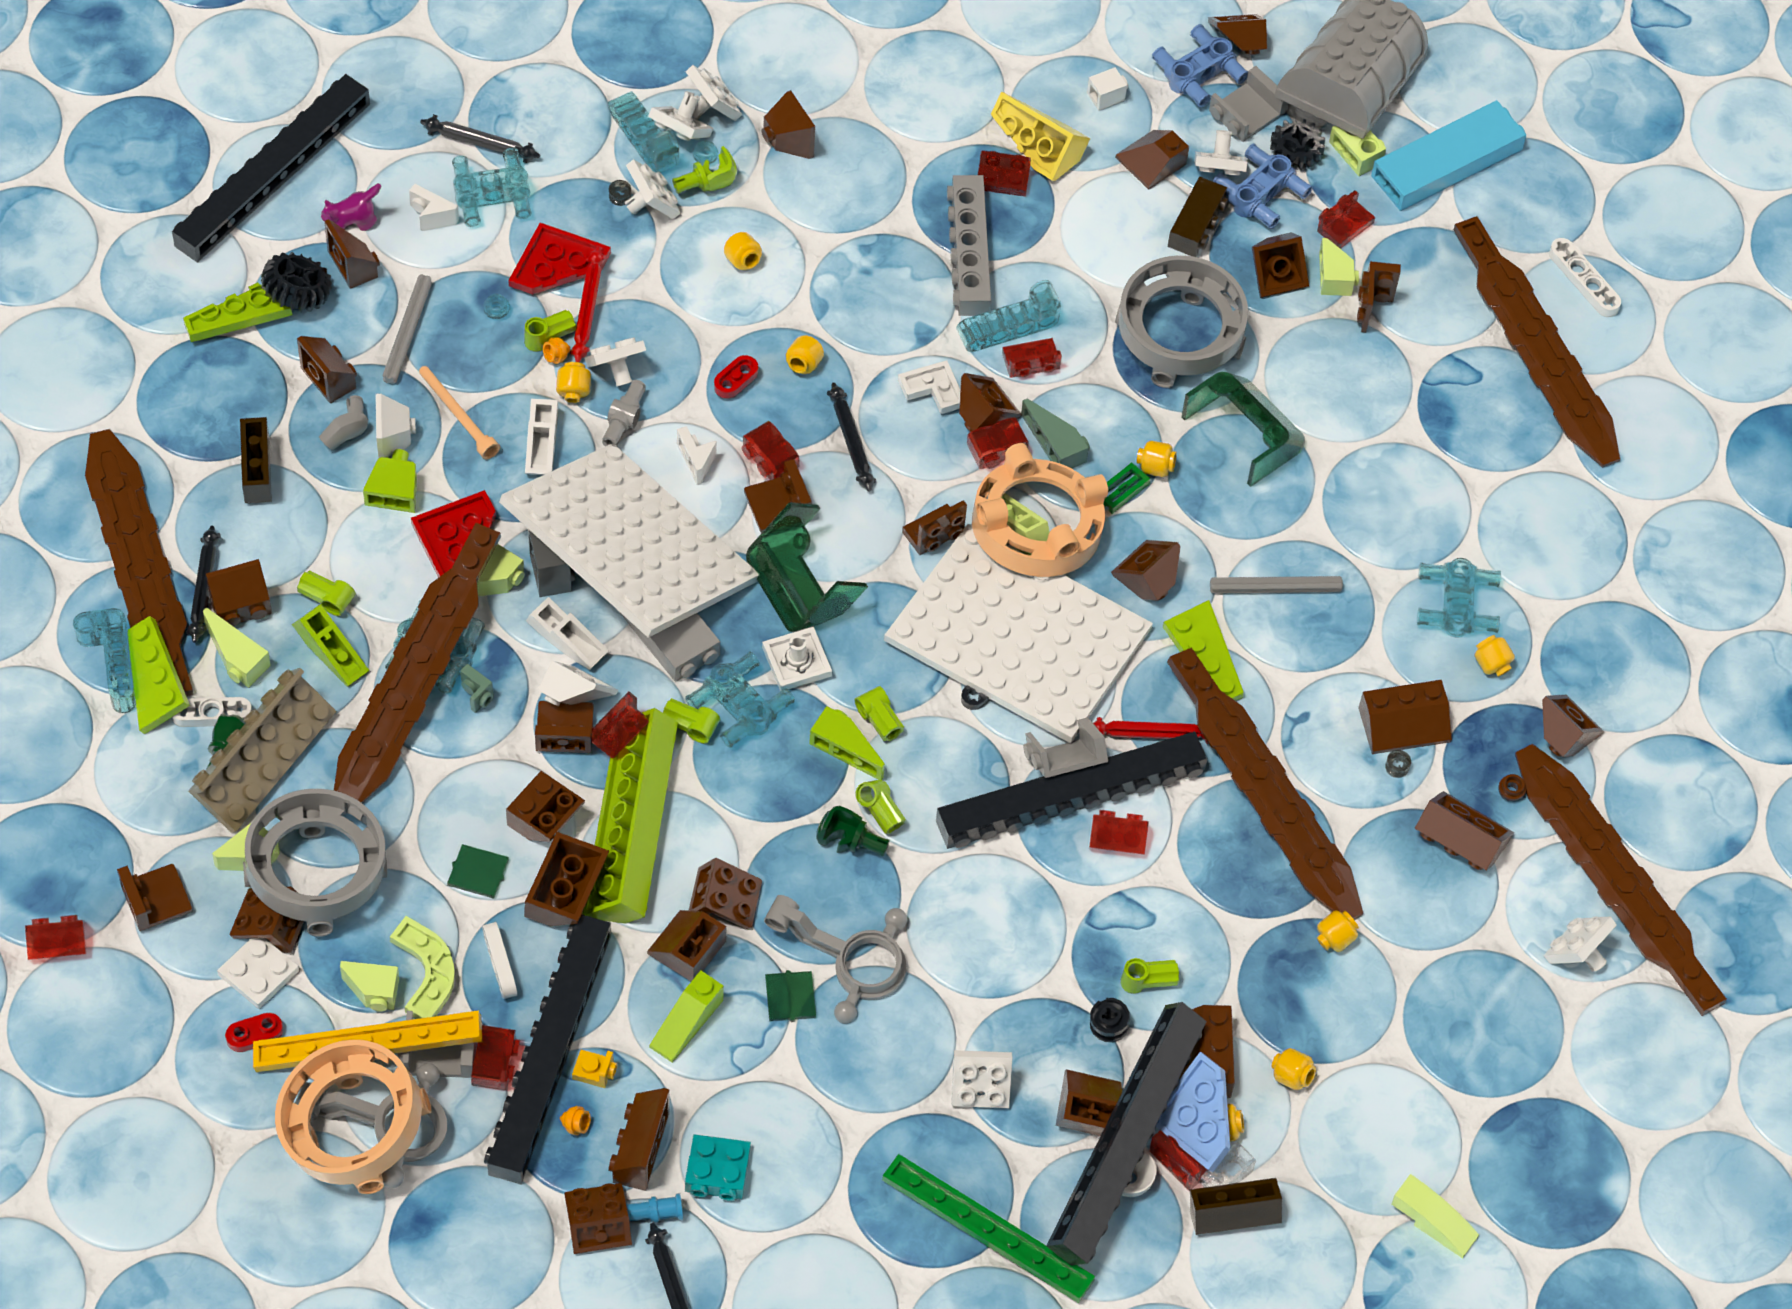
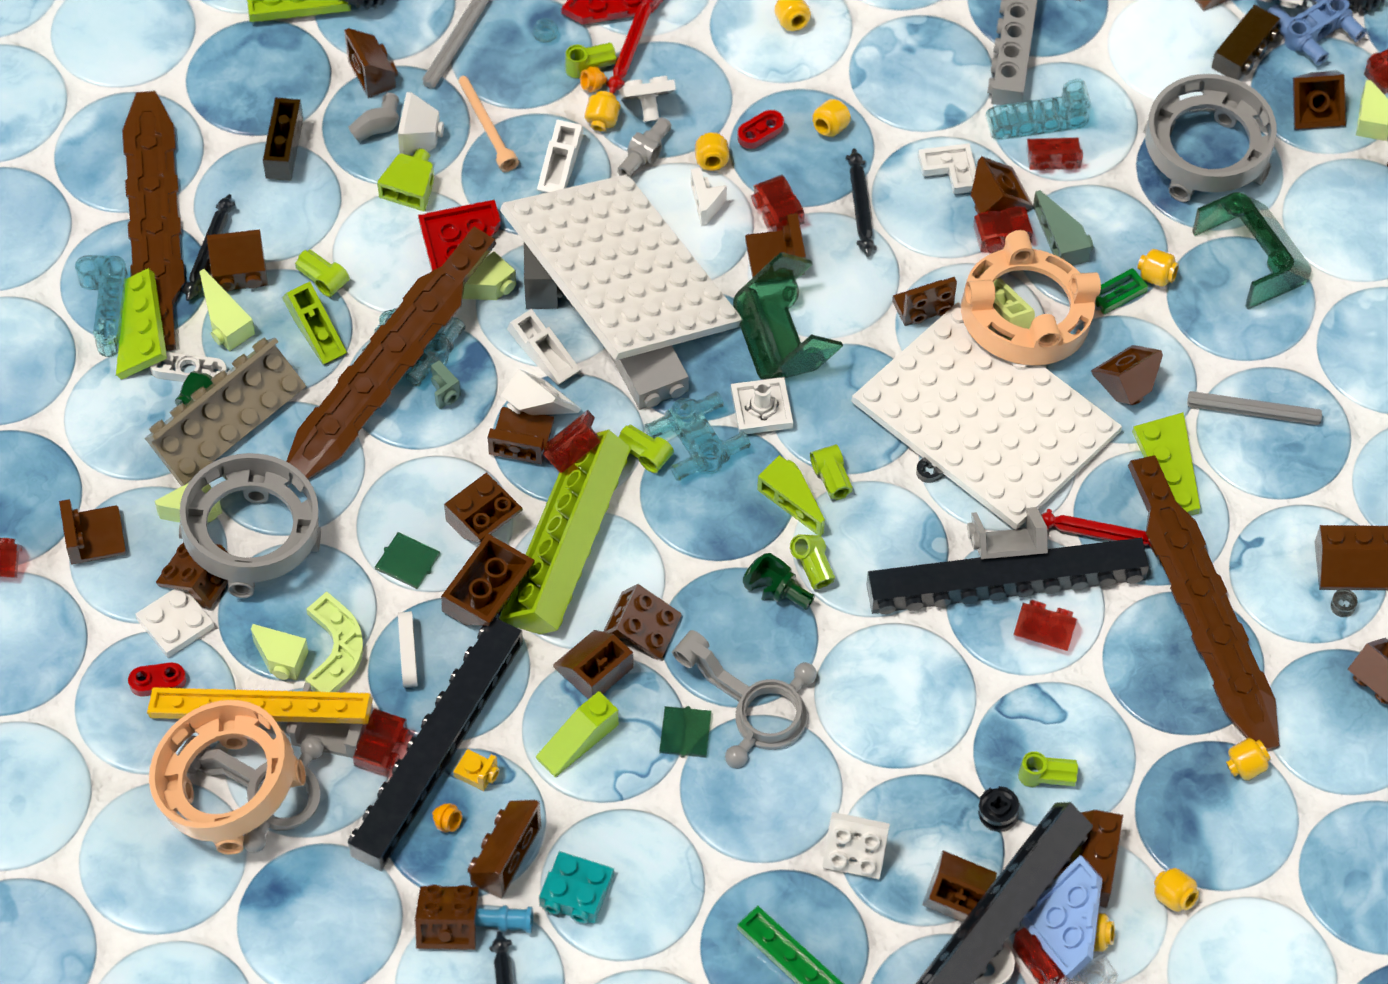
camera: 15 degrees right, 0 degrees up
none -> yellow head [695,132,729,171]

